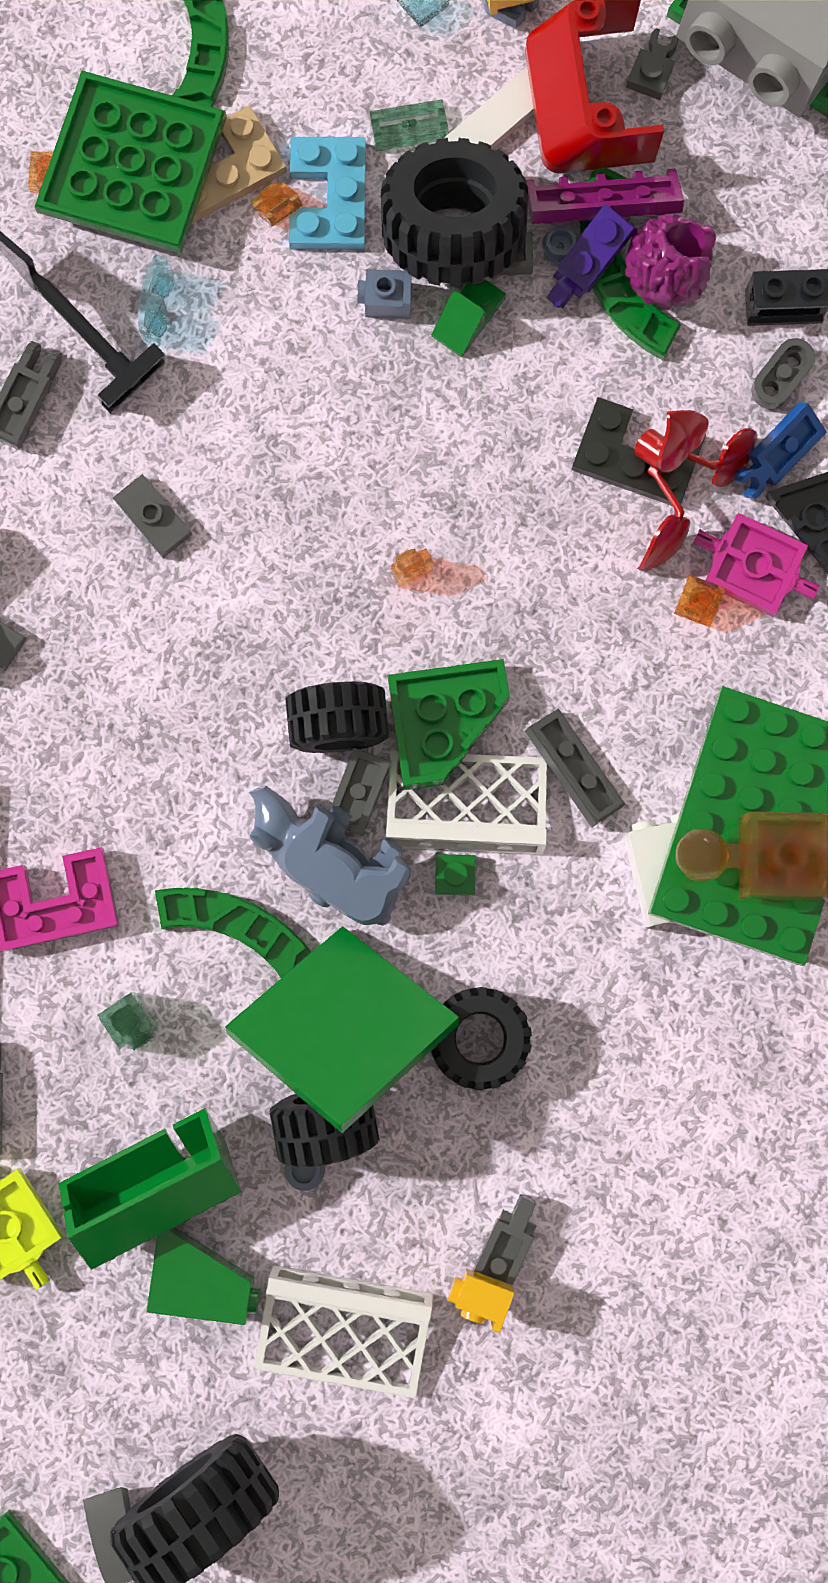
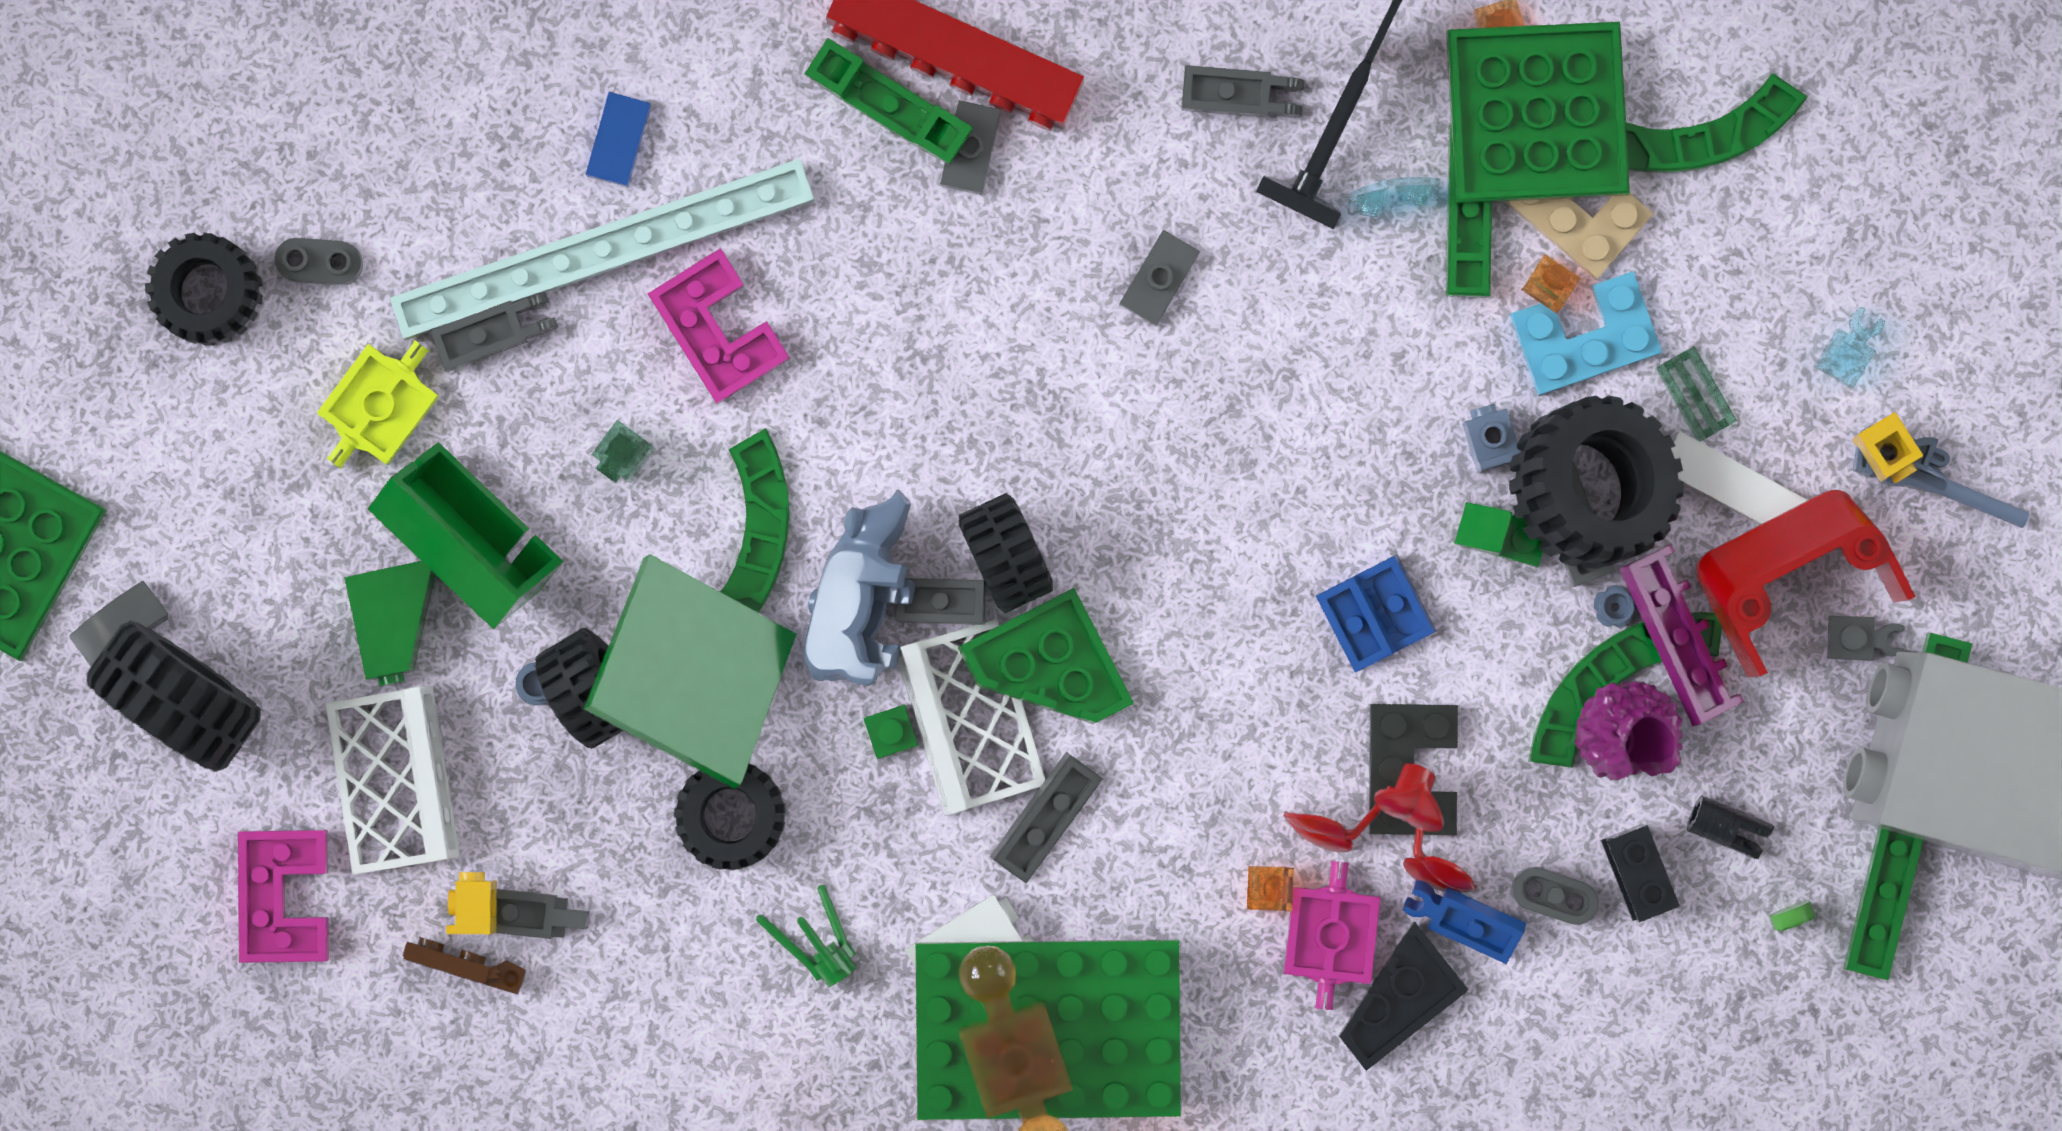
camera: 65 degrees right, 5 degrees up
clear orange plate [391,548,433,588] -> none
dark purple hinge [546,203,637,309] -> none
none -> dark pink plate [238,830,329,963]
none -> reddish brown hinge [402,937,526,995]
none -> green plant [756,885,857,987]
none -> blue slope [1316,554,1437,673]
none -> green plate [1446,123,1492,298]
none -> black hinge [1687,795,1775,859]

